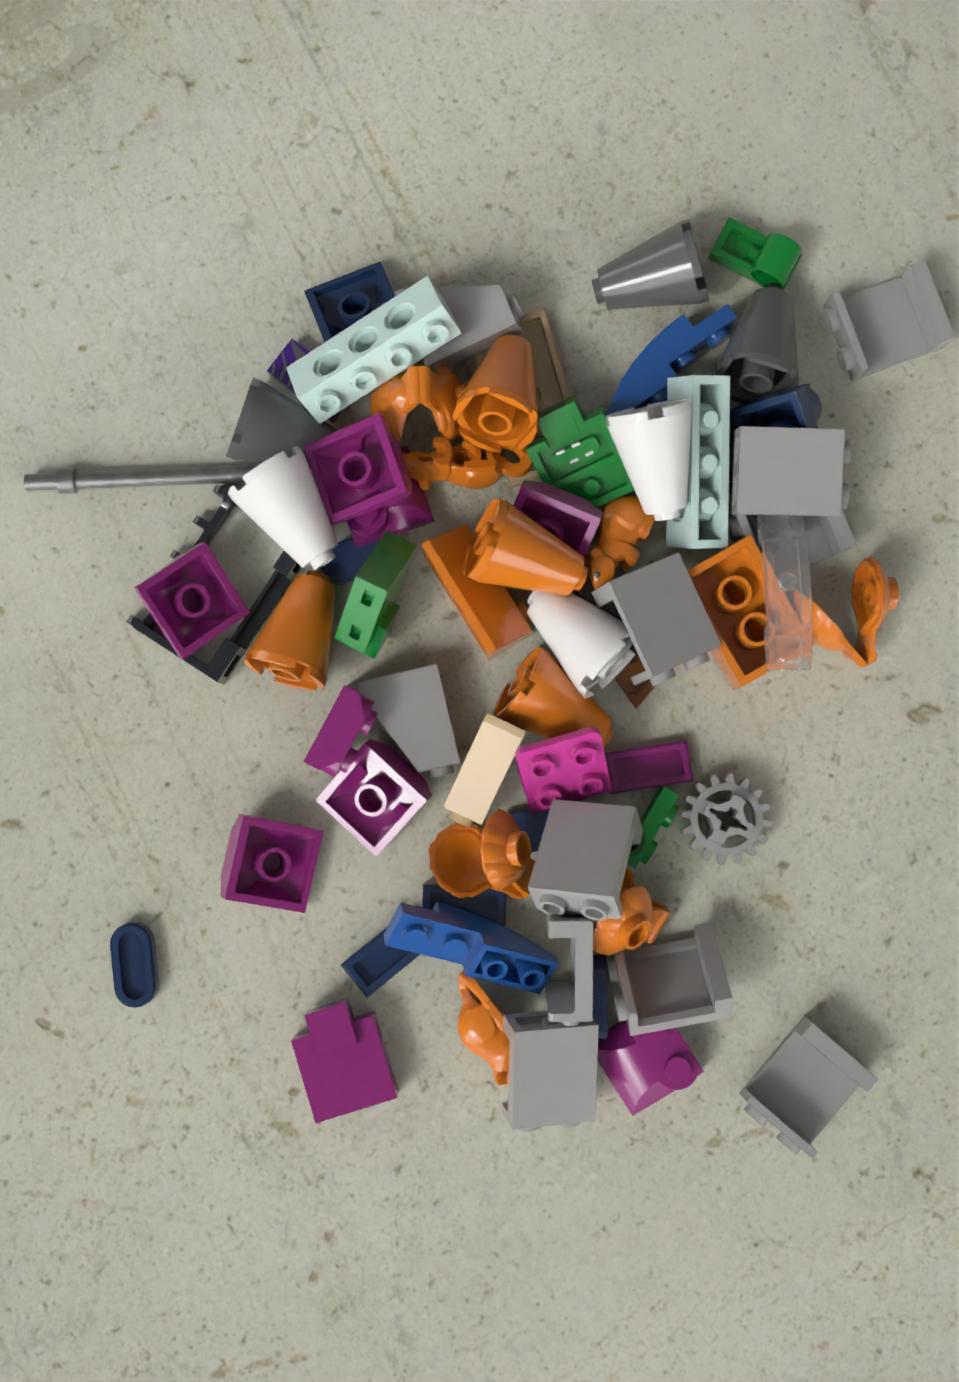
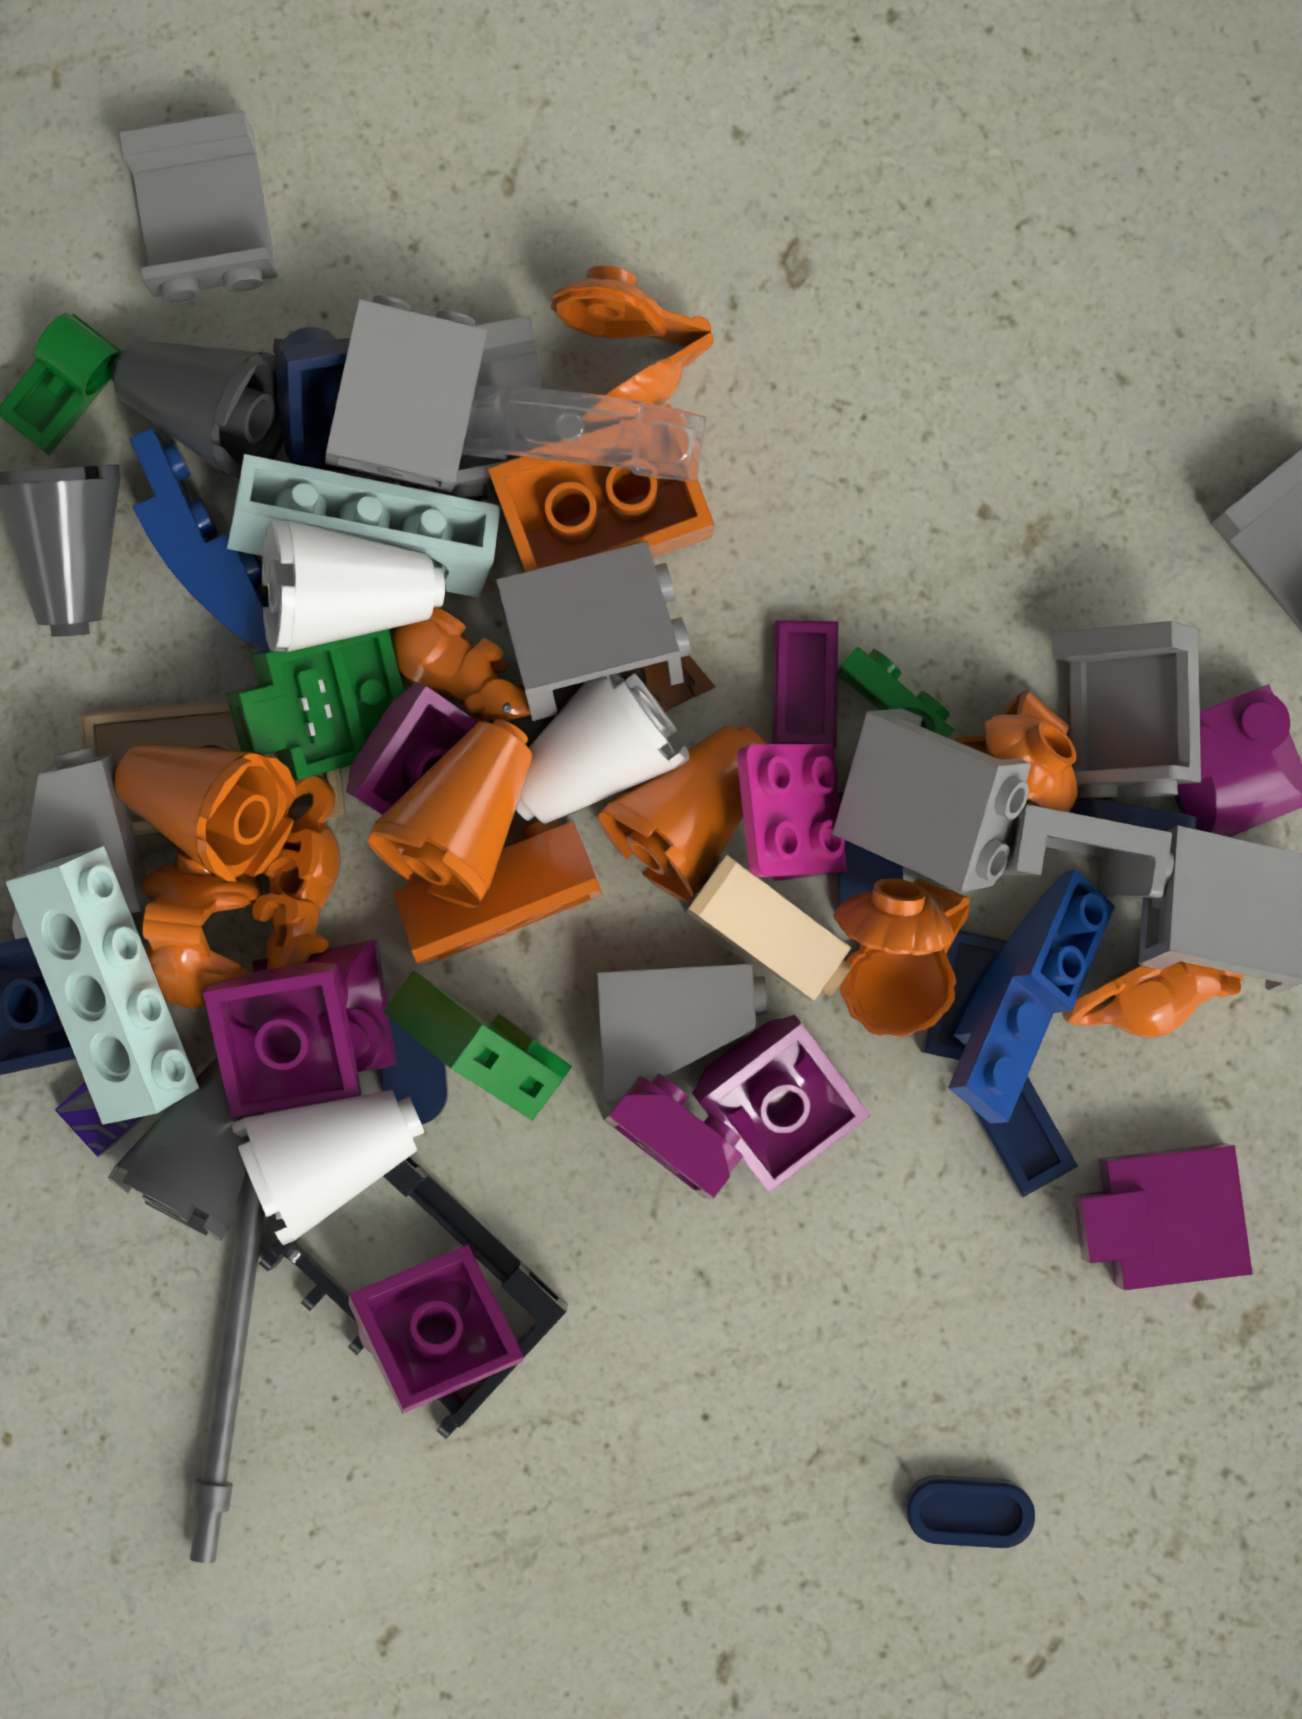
camera: 85 degrees left, 0 degrees up
magenta slope [221,813,324,913] -> none
orange cone [244,570,336,691] -> none
light grey gear [679,773,772,865] -> none

